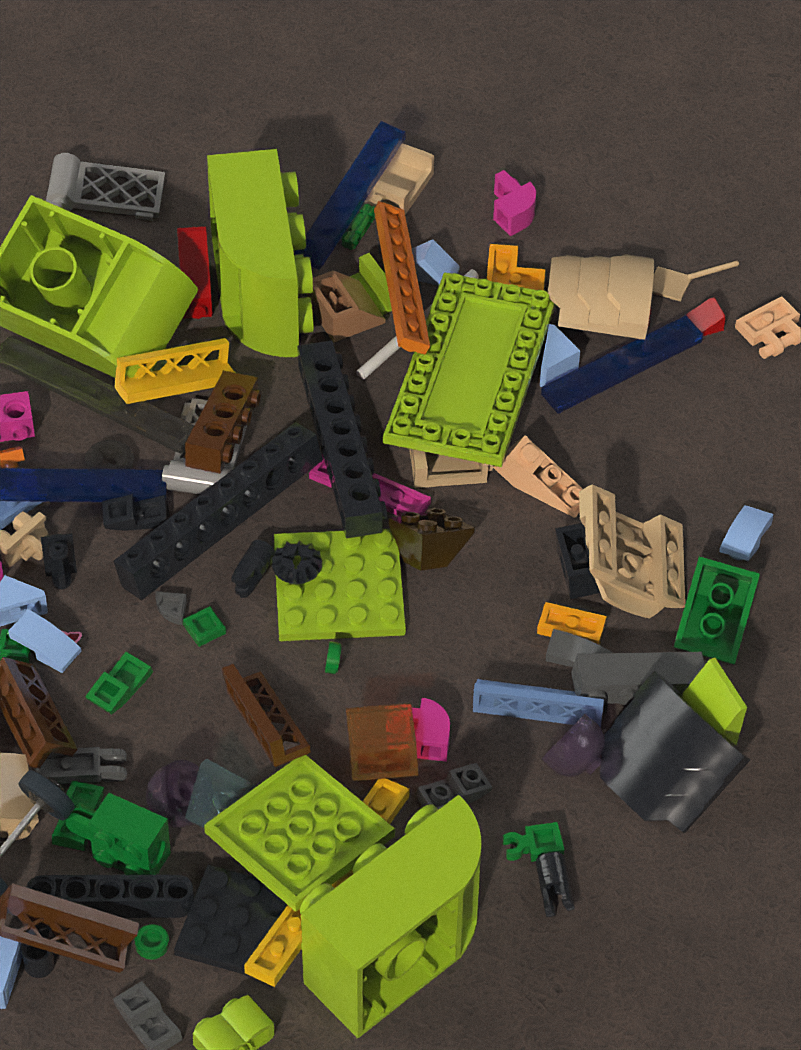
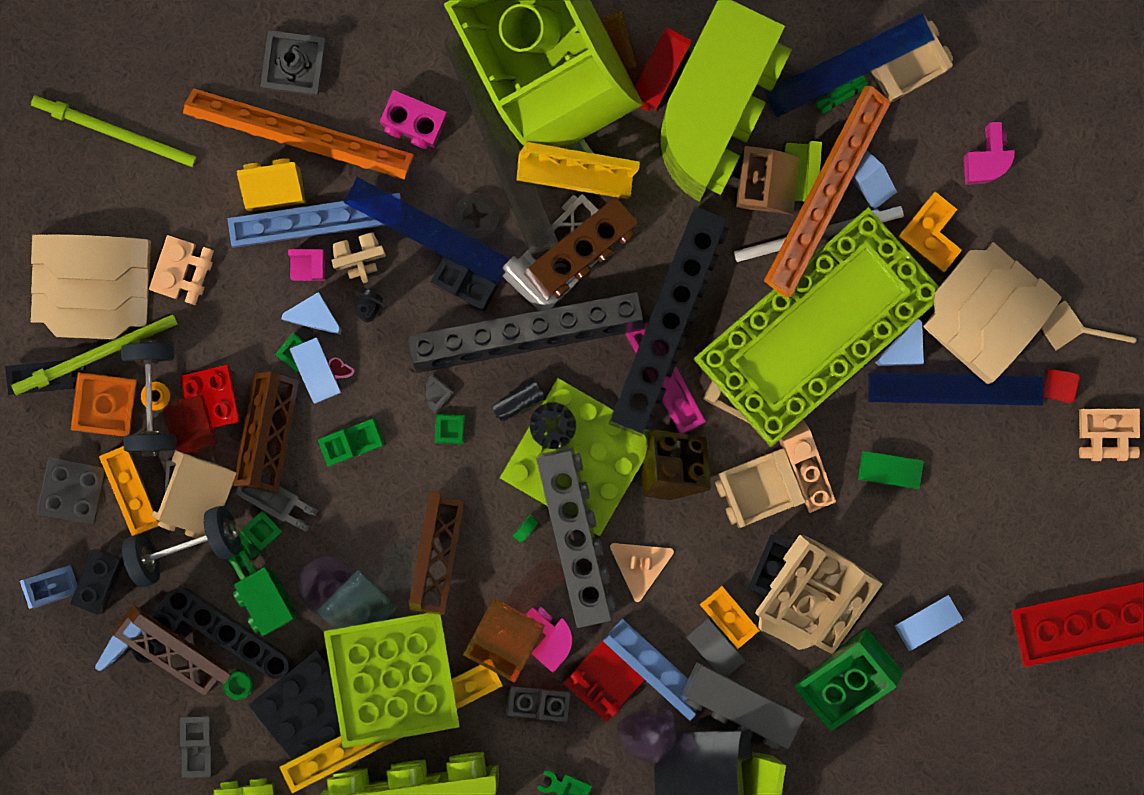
camera: 30 degrees right, 35 degrees up
none -> dark grey brick [536,447,617,628]
none -> red hinge [564,640,645,722]
none -> light nougat piece [610,543,674,602]
none -> tan panel [715,448,805,528]
none -> green slope [858,451,924,489]

